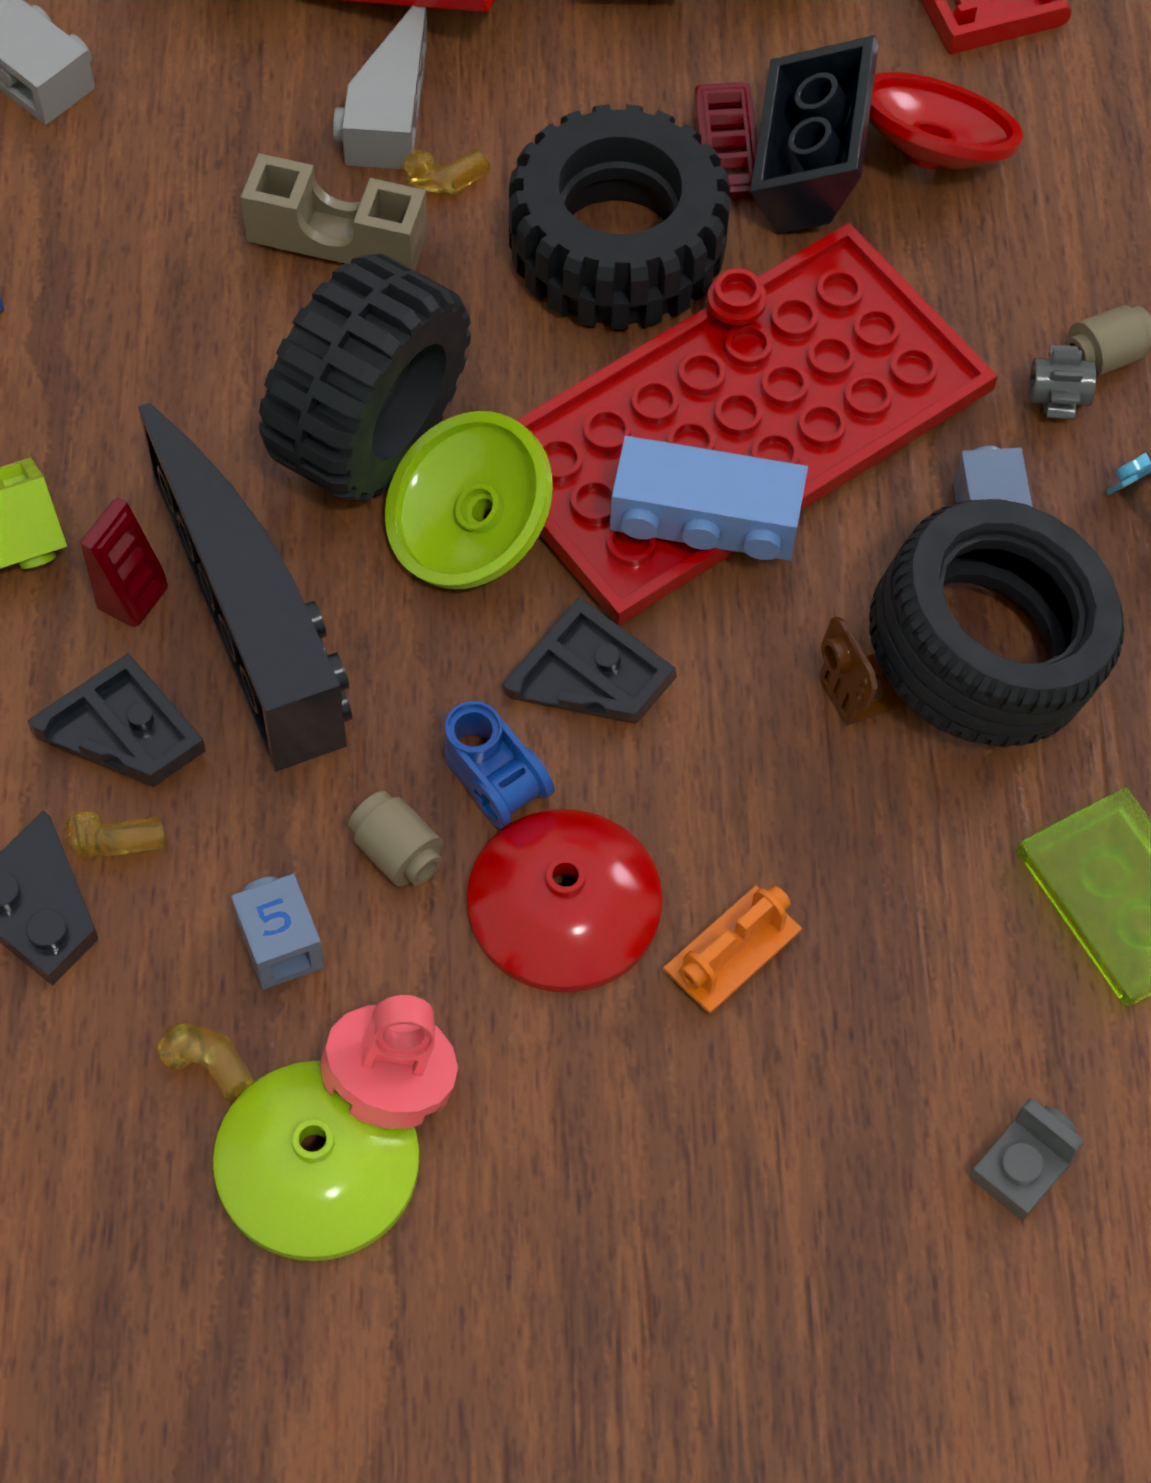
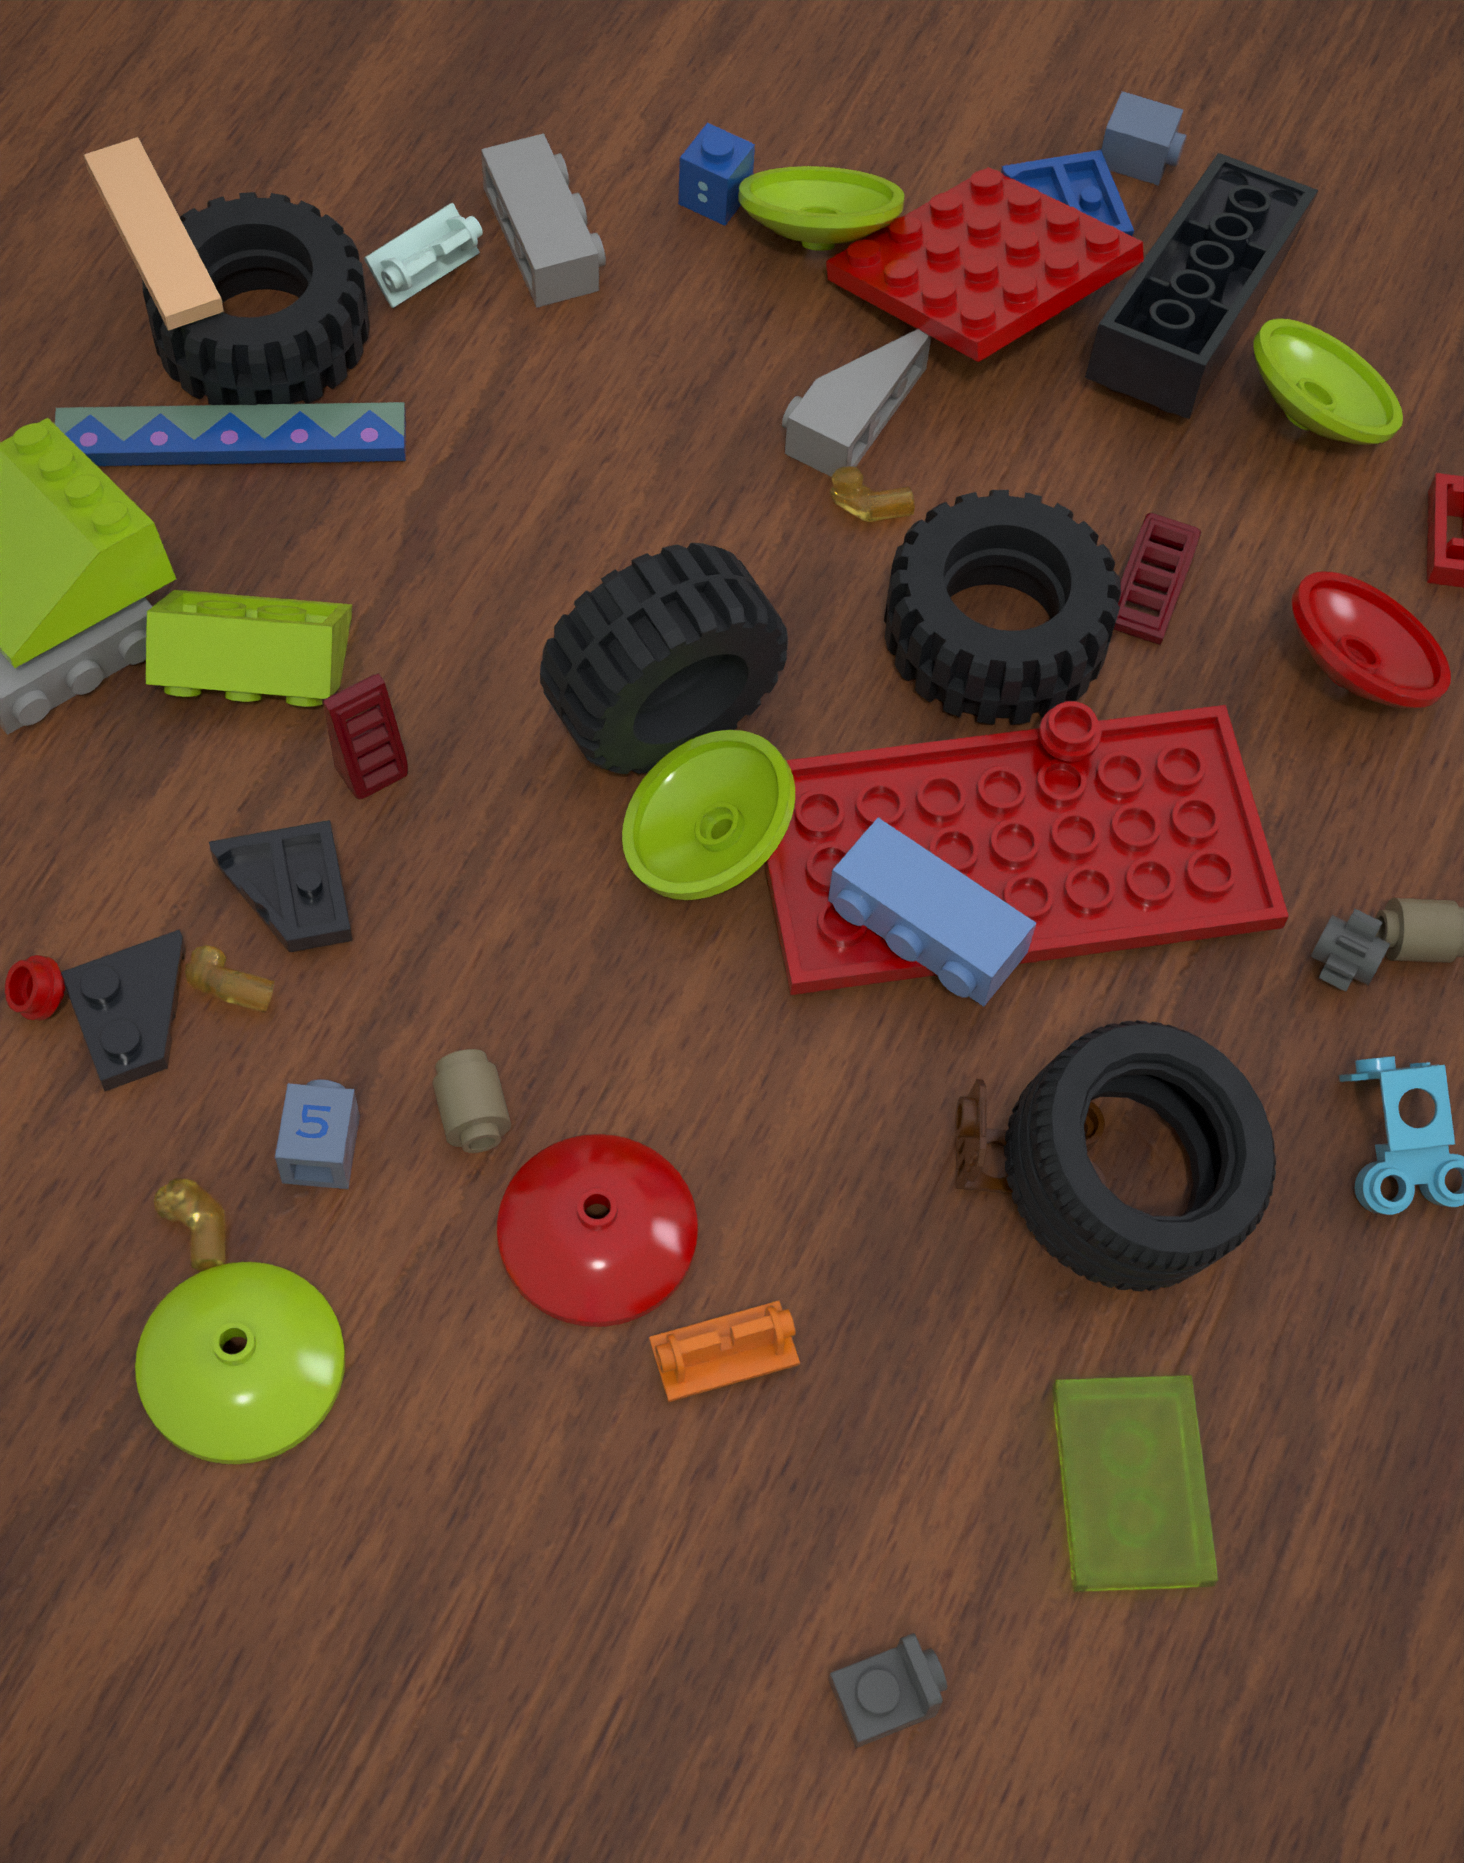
camera: 25 degrees right, 0 degrees up
black slope [138,403,353,772] -> none
dark tan arch [241,153,428,270] -> none
coral tile [319,995,458,1129] -> none
blue piece [444,701,555,829] -> none
black wing [502,597,677,723] -> none
black slope [750,35,879,234] -> none
sand blue brick [953,446,1033,507] -> none

